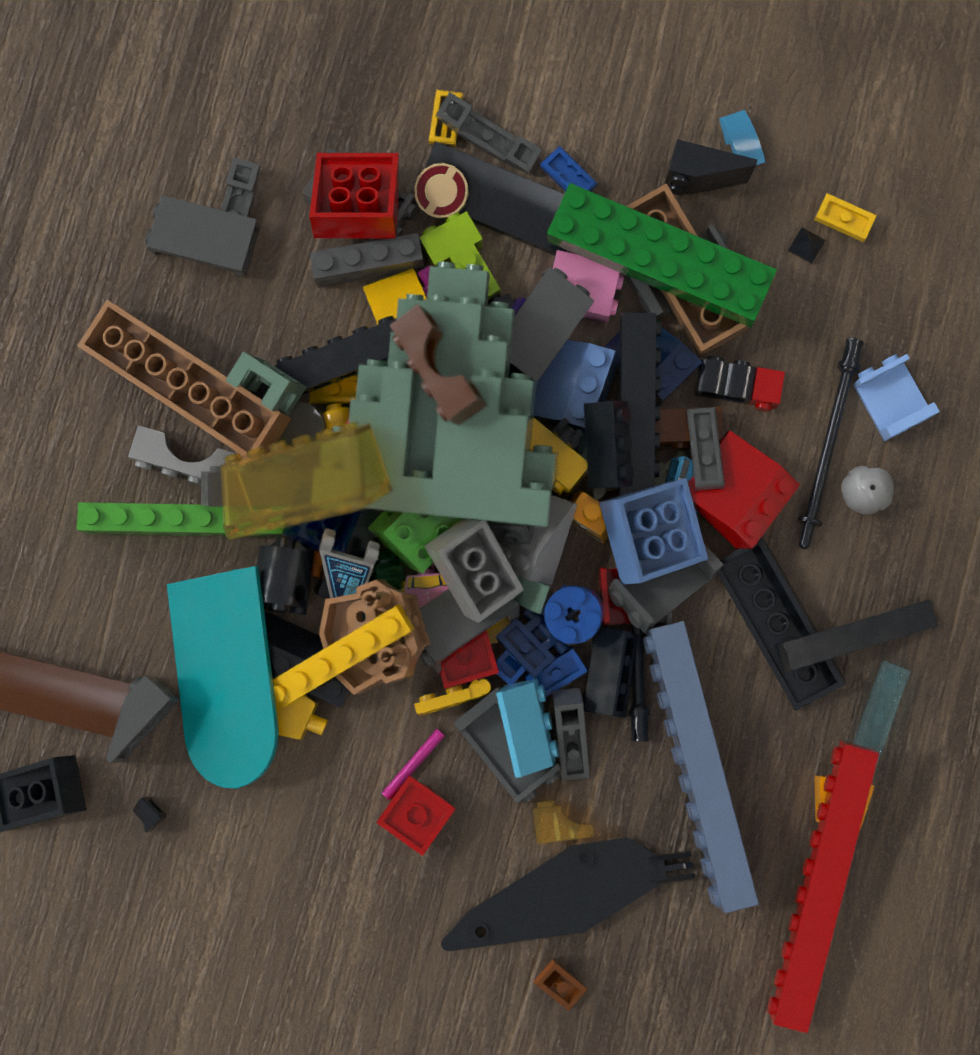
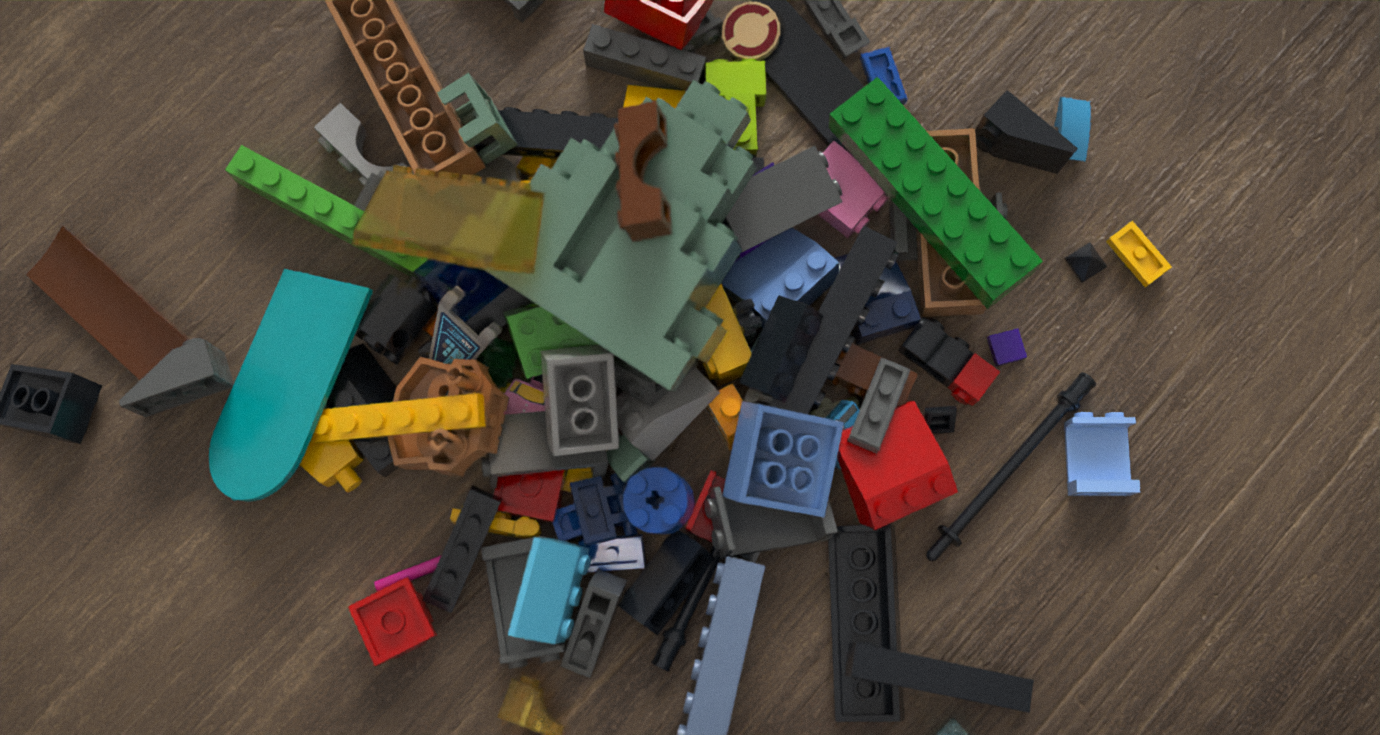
camera: 25 degrees right, 5 degrees down
black slope [133,796,166,833] -> none
light grey piece [841,466,894,515] -> none
none -> black plate [422,486,502,613]
none -> black slope [924,406,957,434]
none -> dark purple tile [987,328,1027,367]

